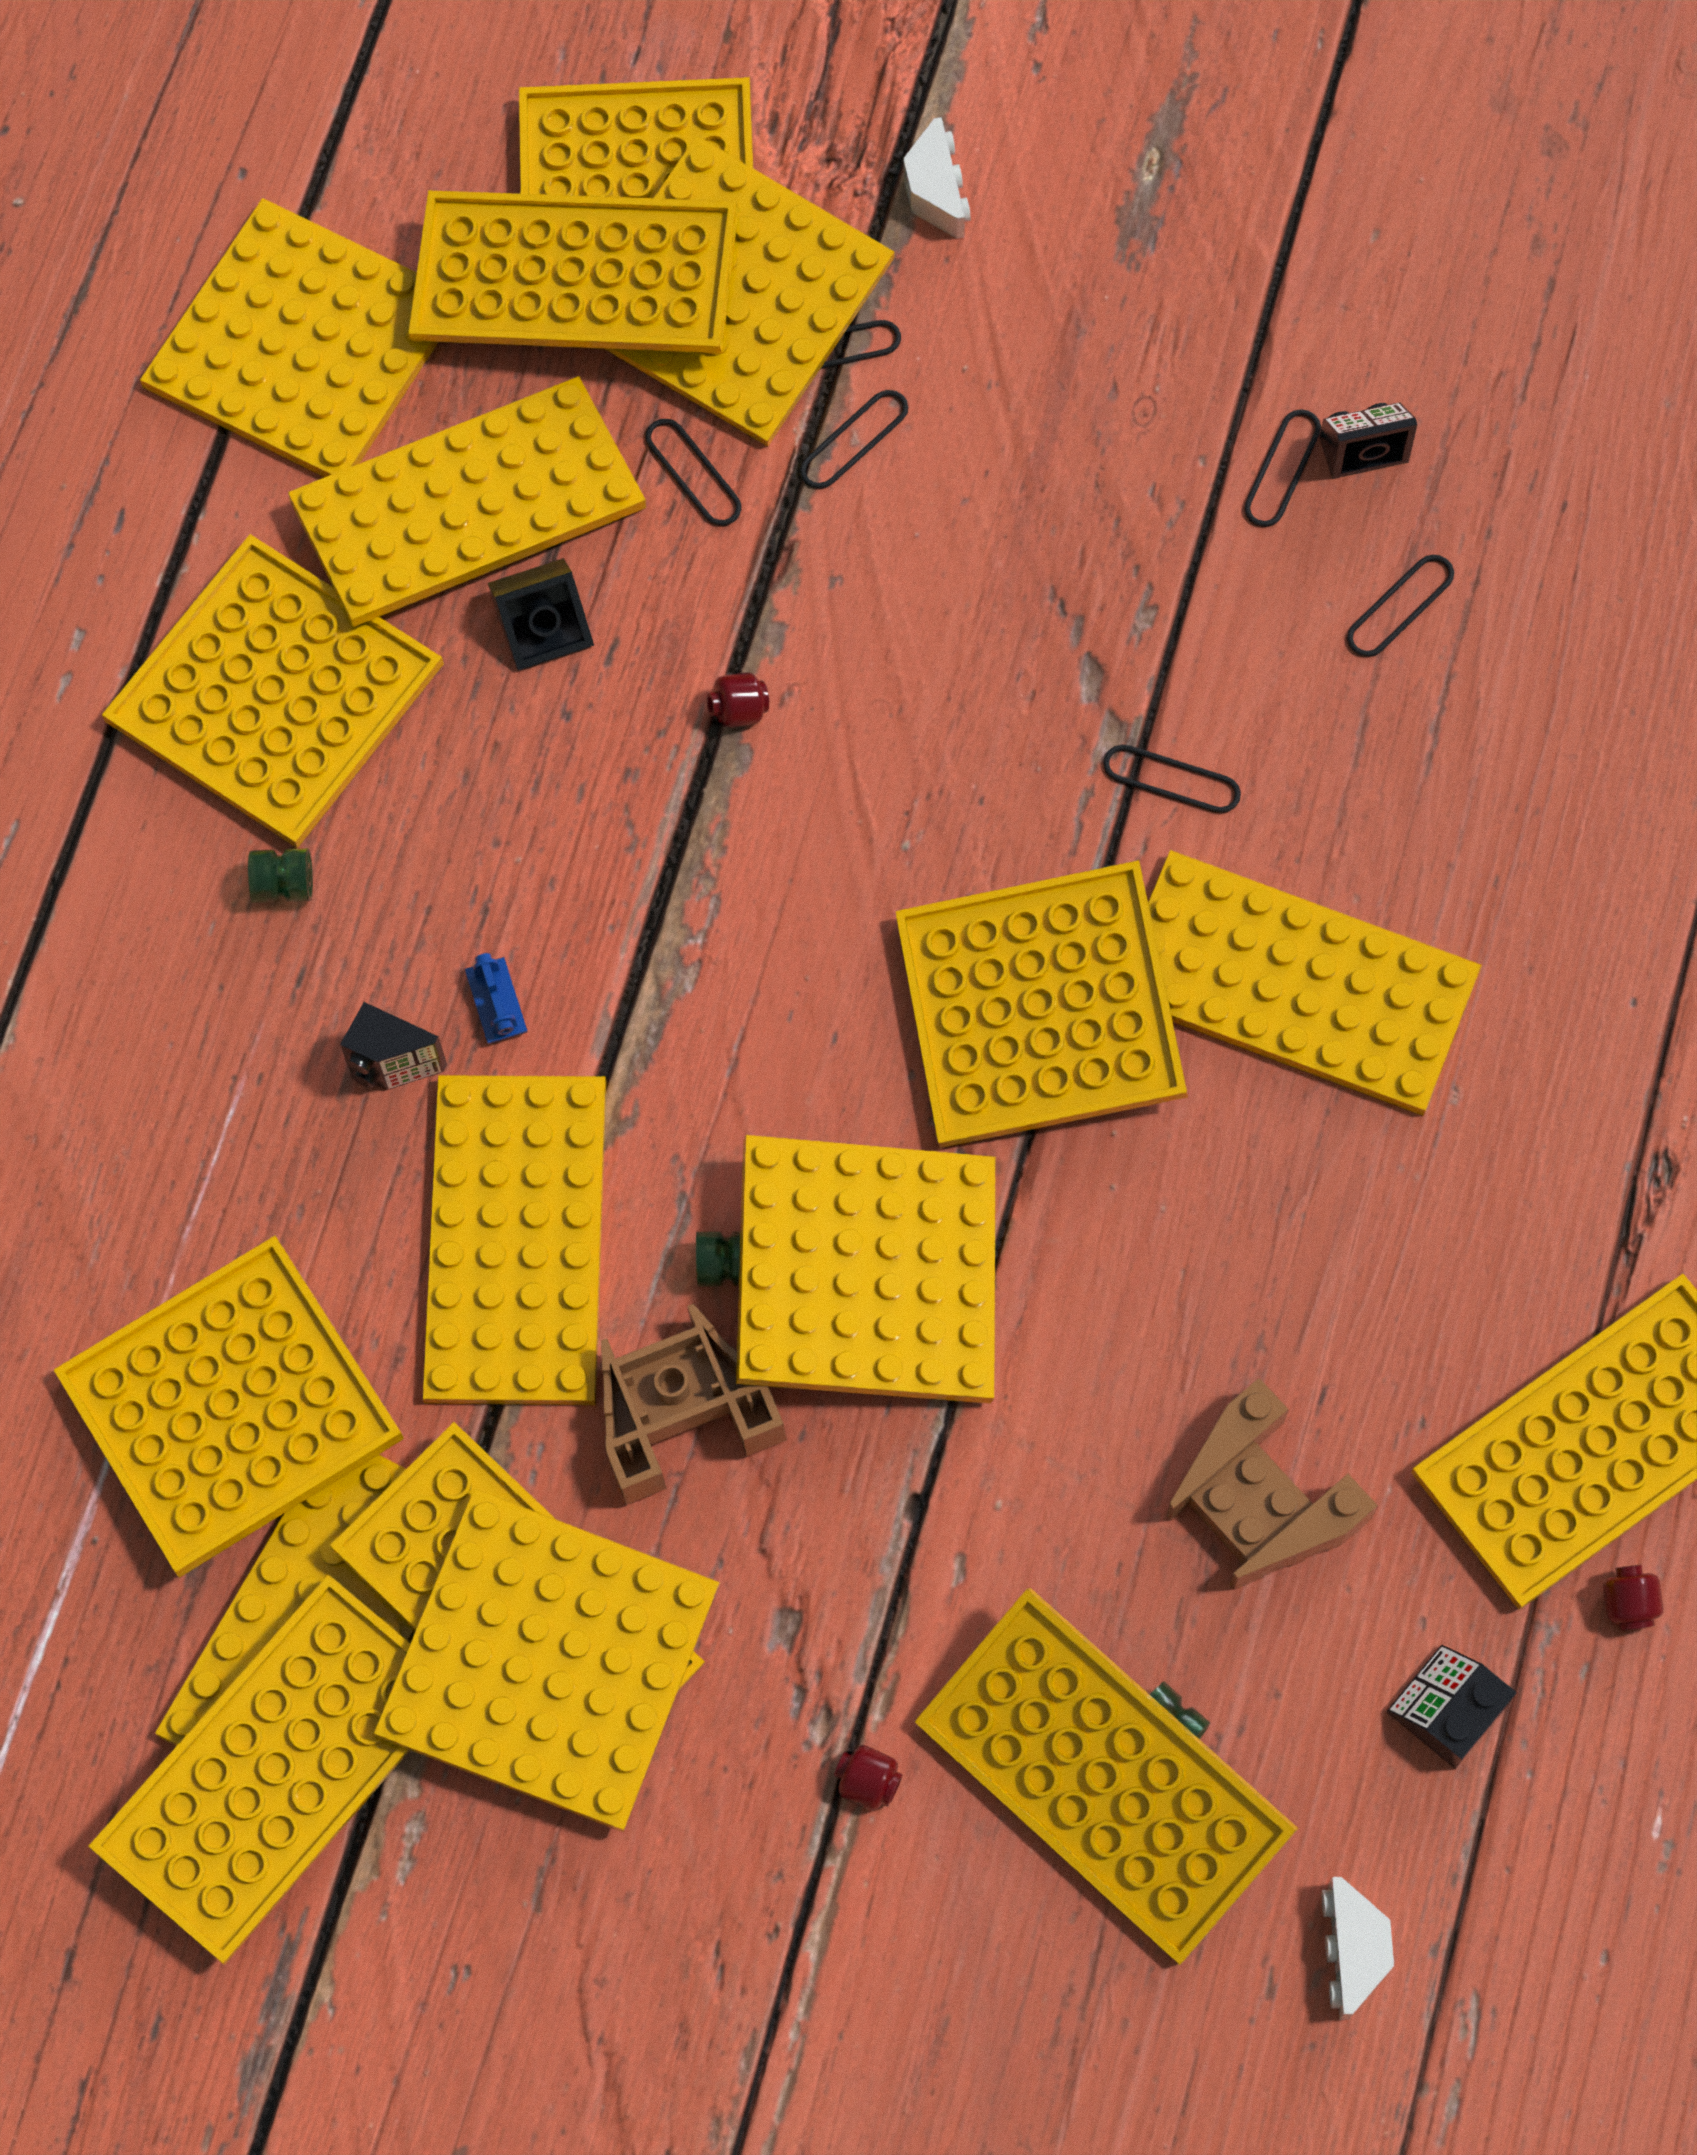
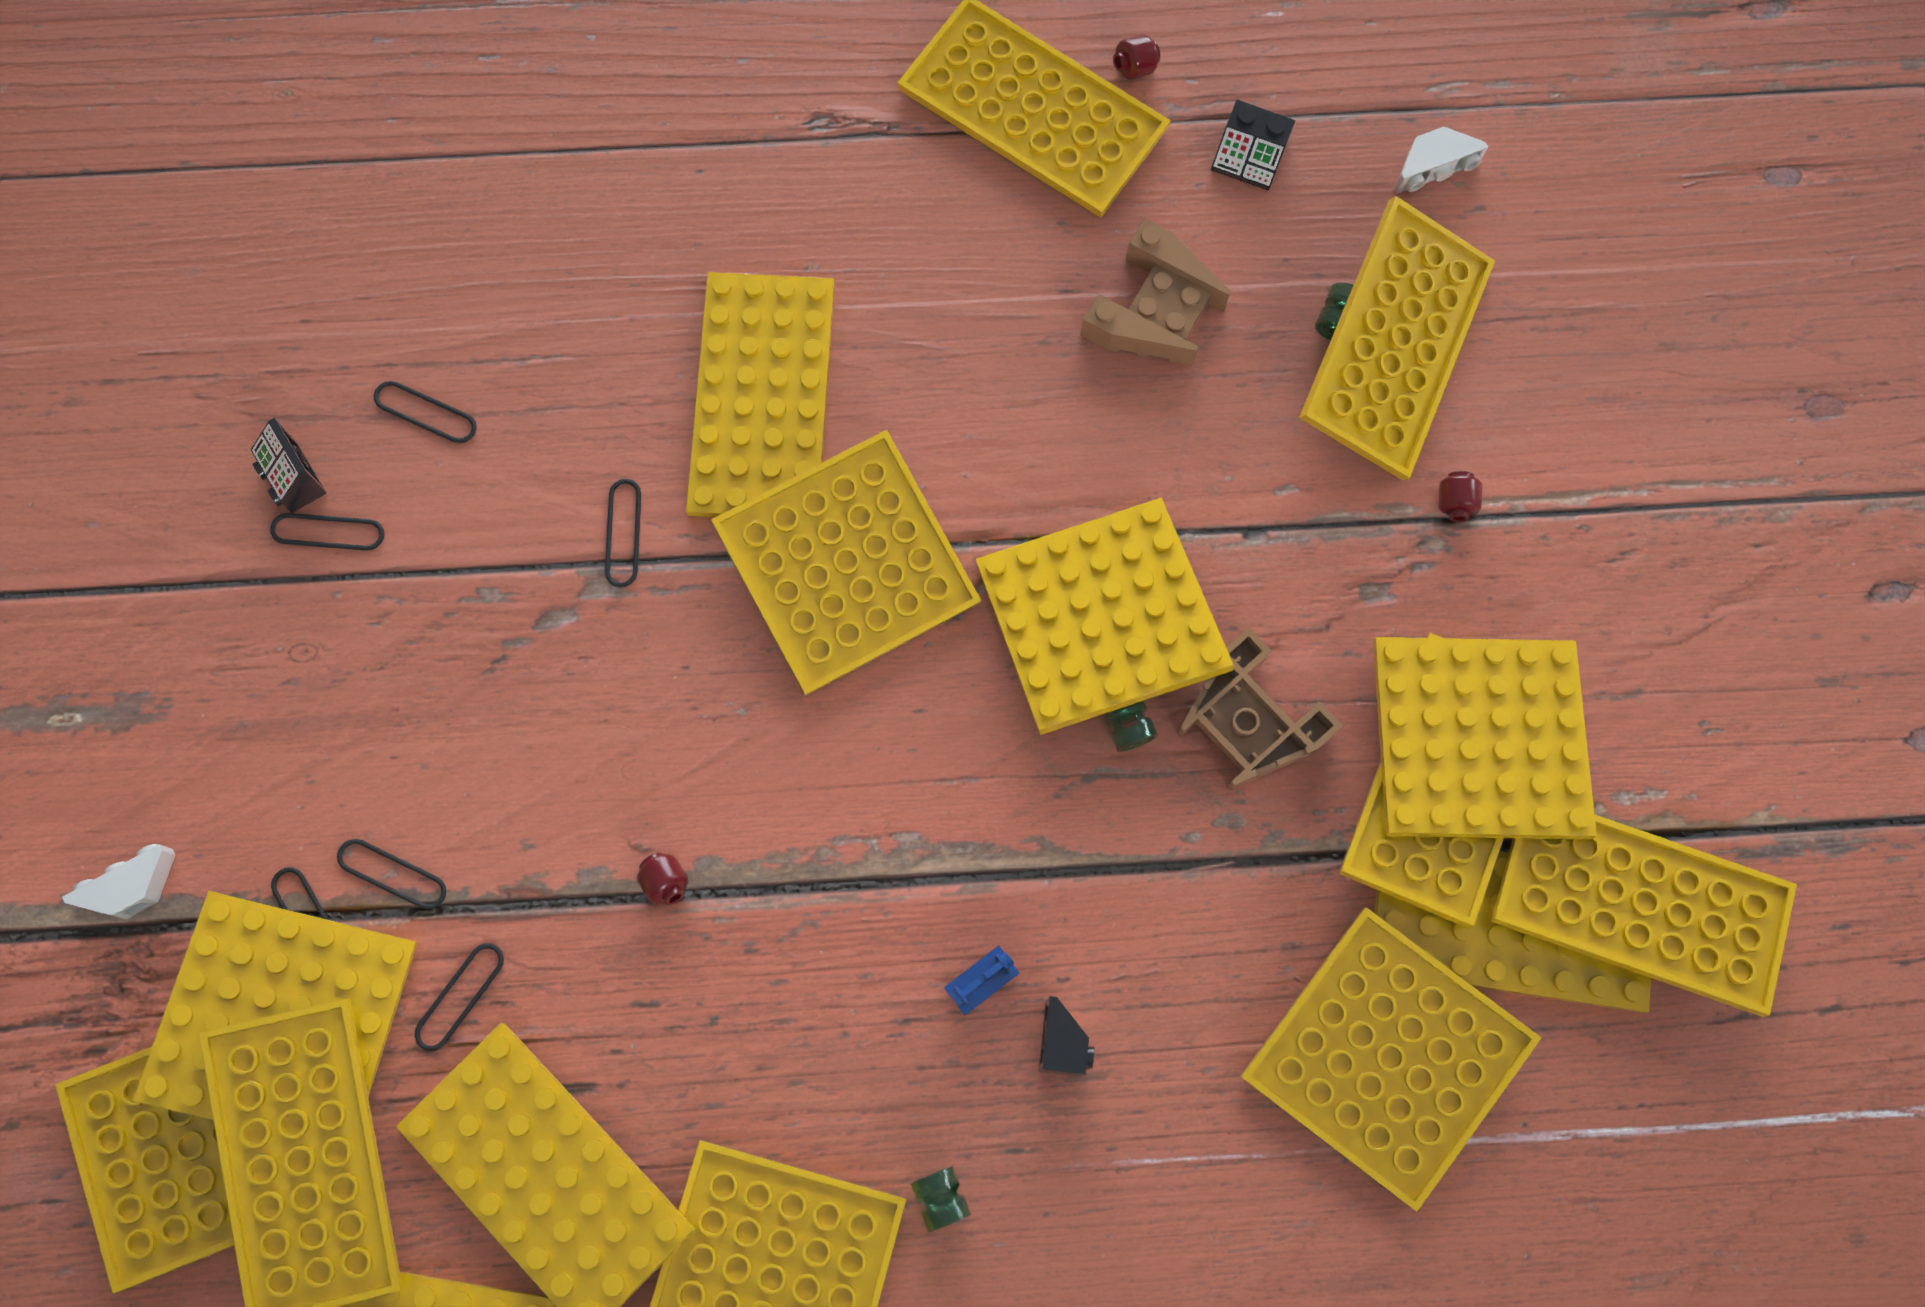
camera: 115 degrees left, 5 degrees up
yellow plate [423,1075,606,1405] -> none
black slope [487,558,594,670] -> none

